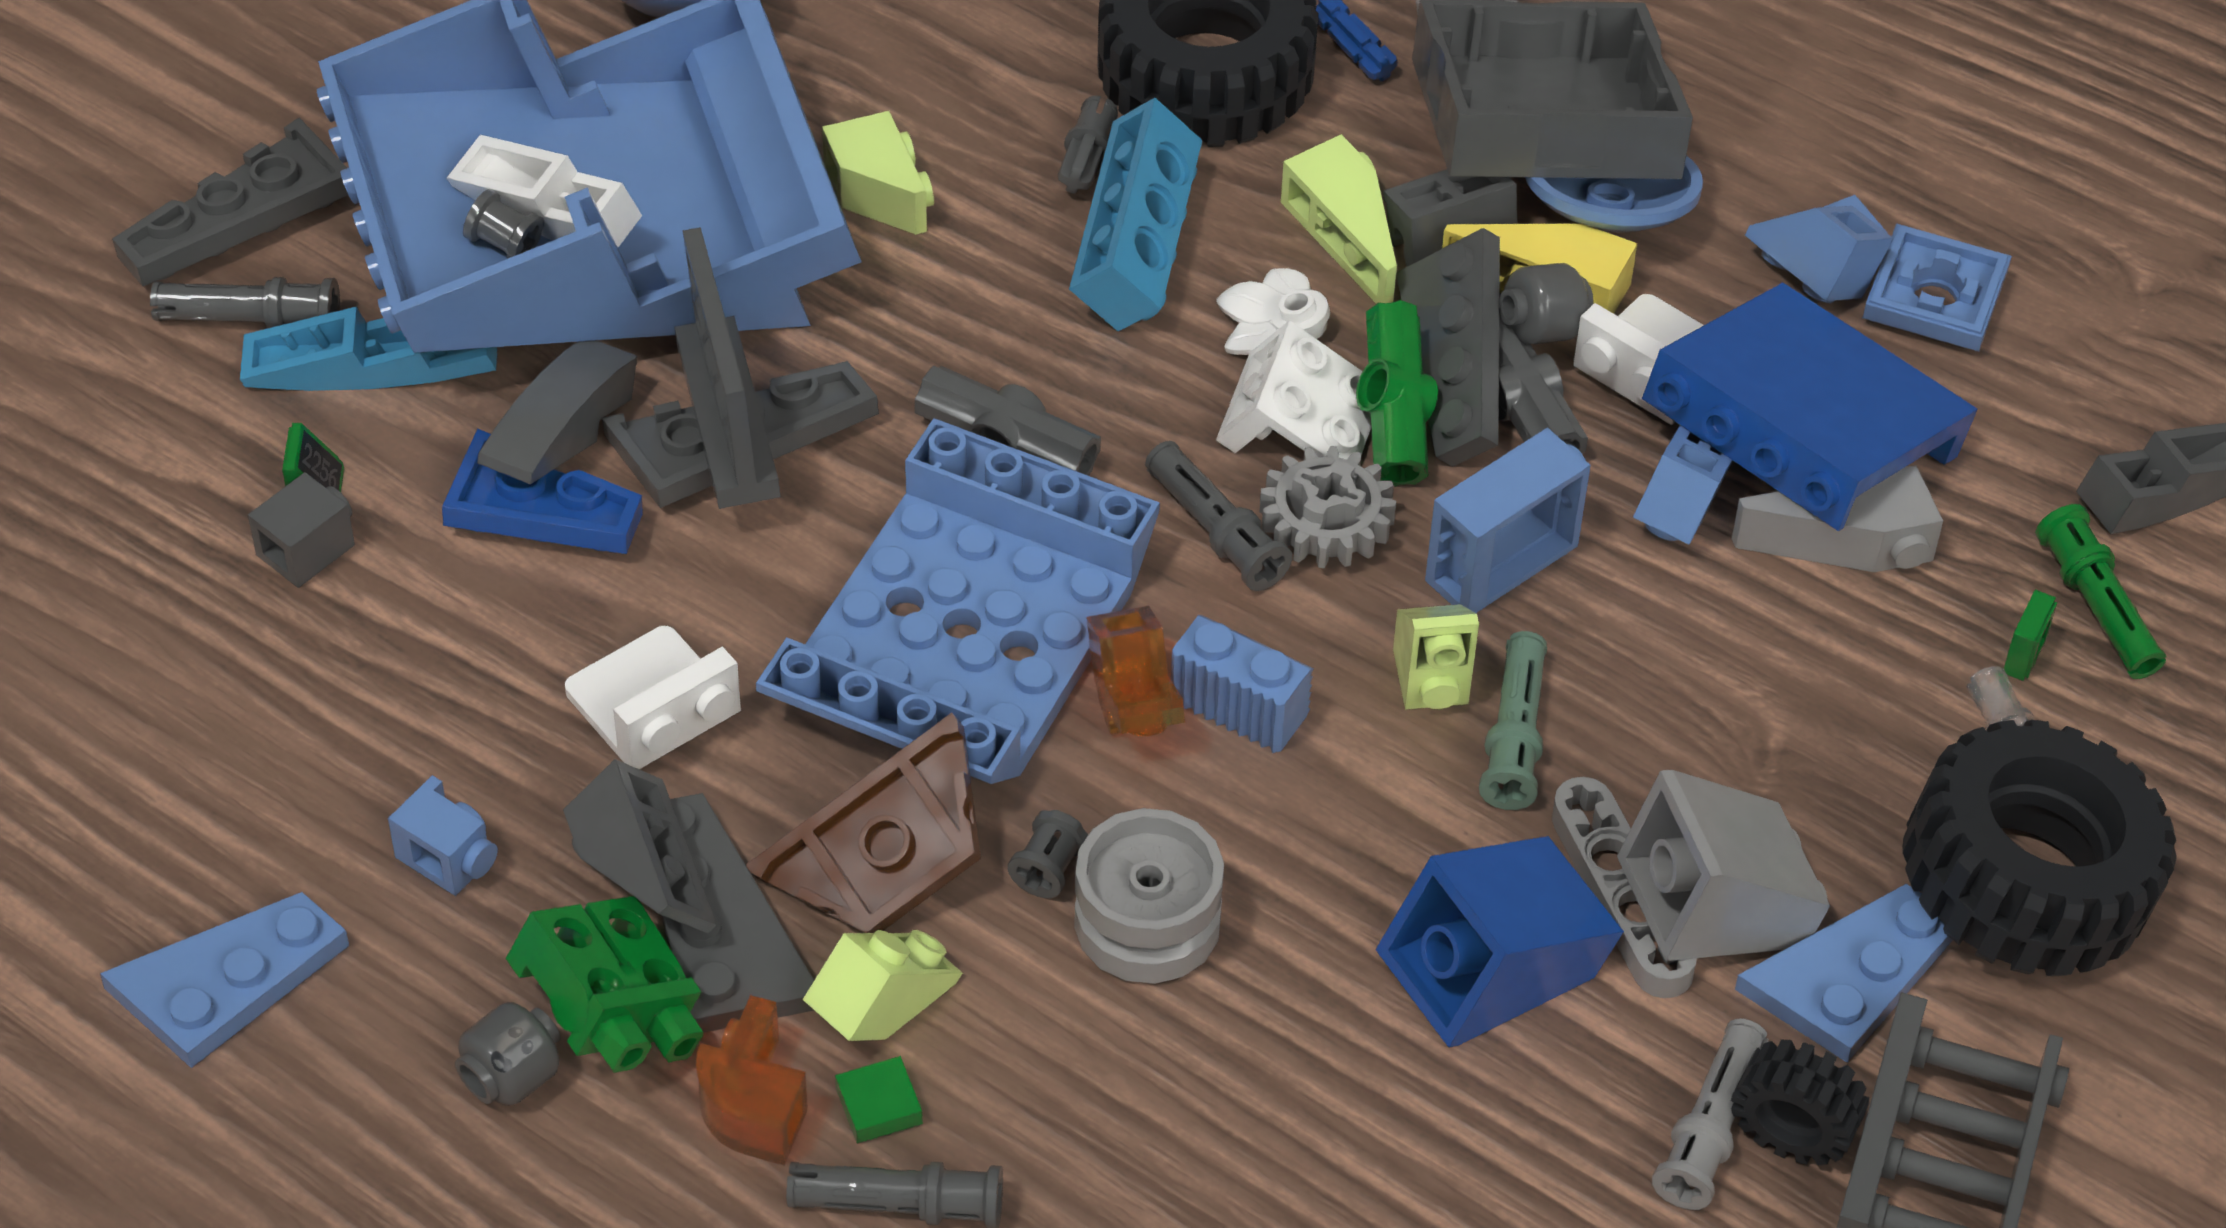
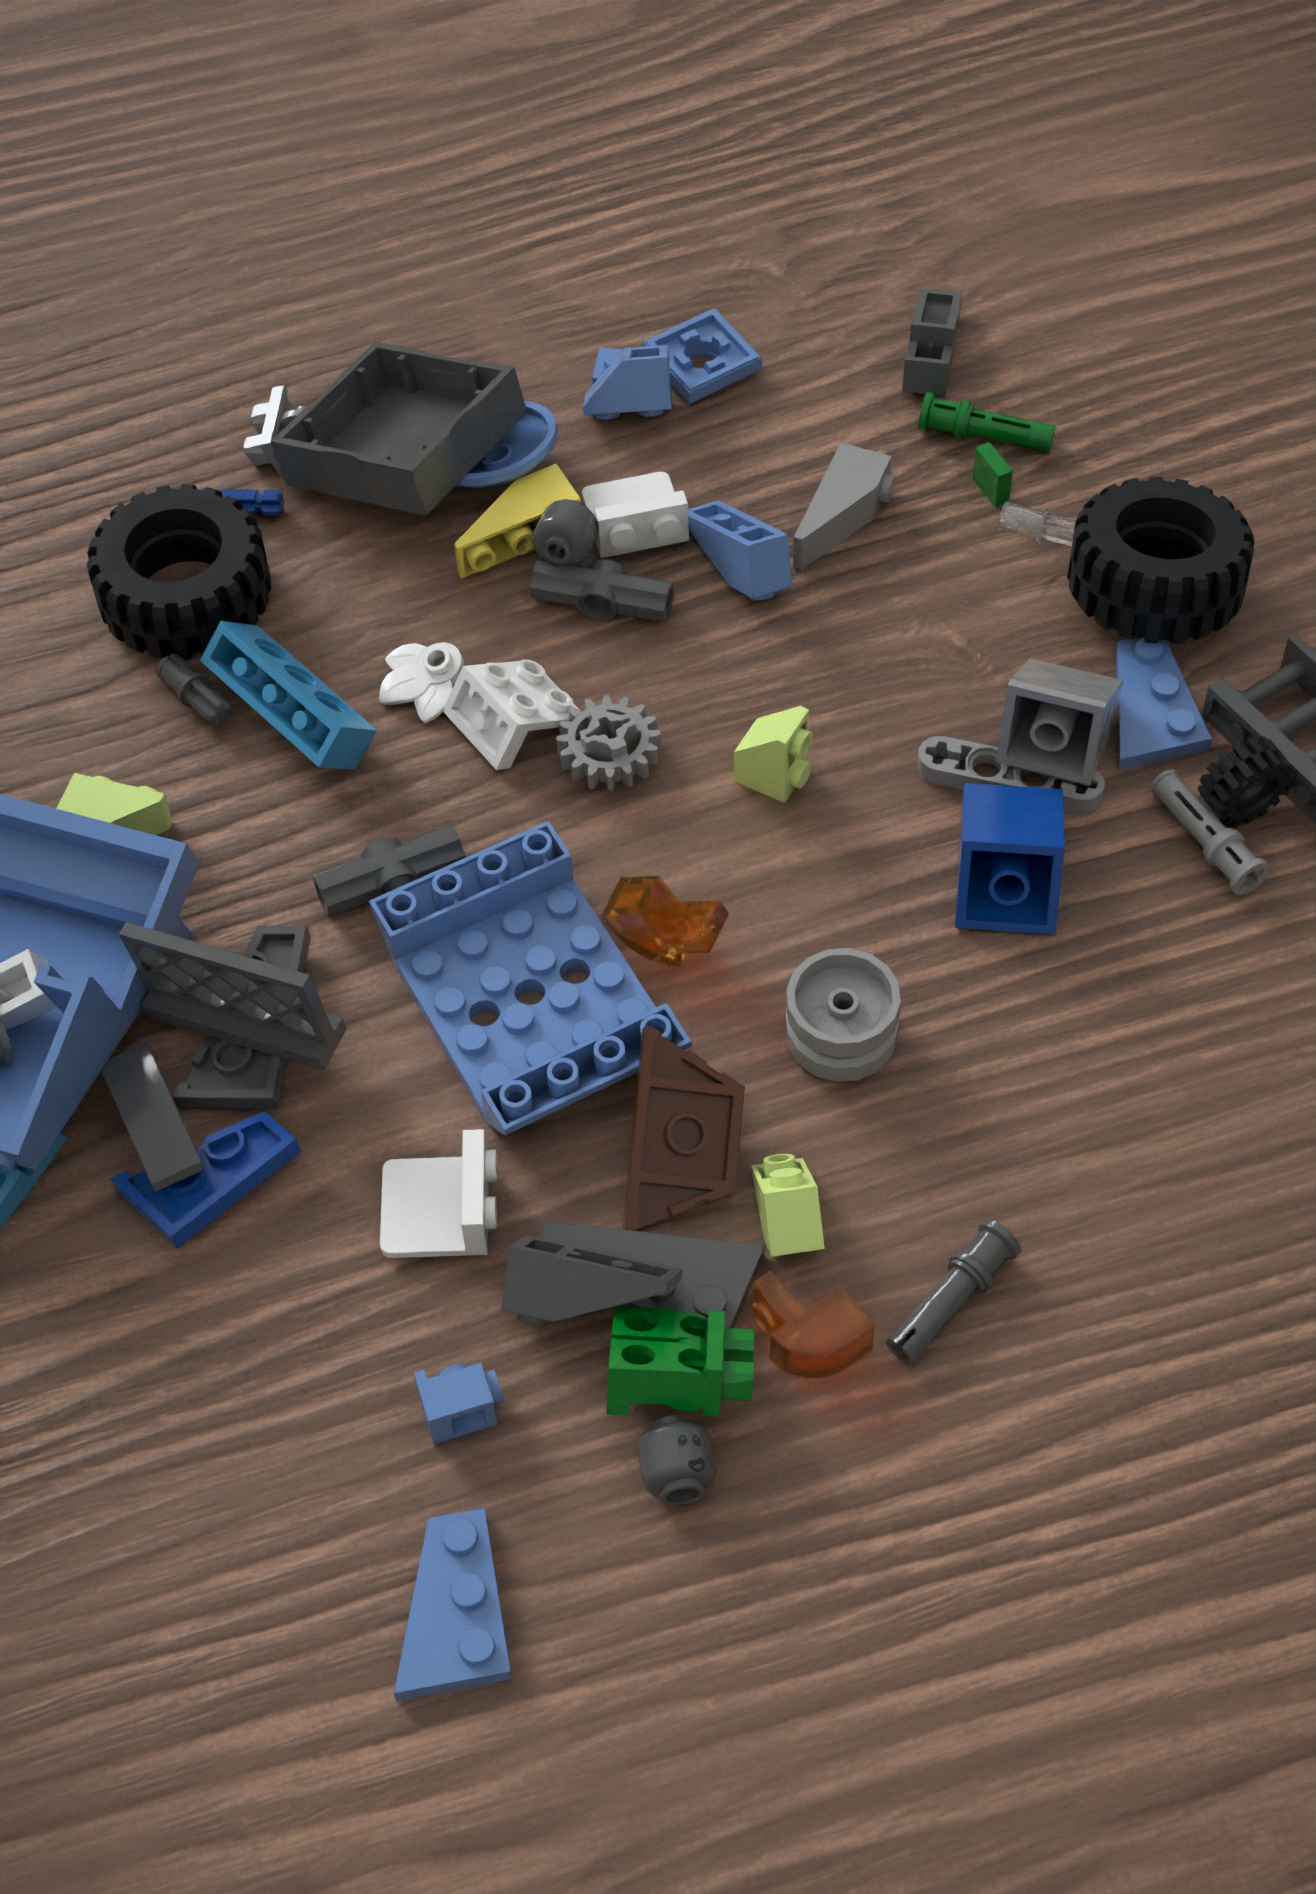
camera: 50 degrees left, 5 degrees up
dark grey brick [248,472,355,588] -> none
slope [282,423,344,492] -> none
green tile [835,1056,923,1144] -> none
dark grey bush [1008,810,1089,899] -> none
dark grey pin [1145,441,1292,591] -> none
medium blue brick [1170,615,1314,753] -> none
yellowish green slope [1281,134,1397,304] -> none
green piece [1356,300,1438,487] -> none
dark grey hinge [1383,169,1517,267] -> none
dark grey wing [1396,228,1500,466] -> none
medium blue window [1425,428,1591,613] -> none
sand green pin [1479,631,1547,810] -> none
blue panel [1642,283,1978,531] -> none

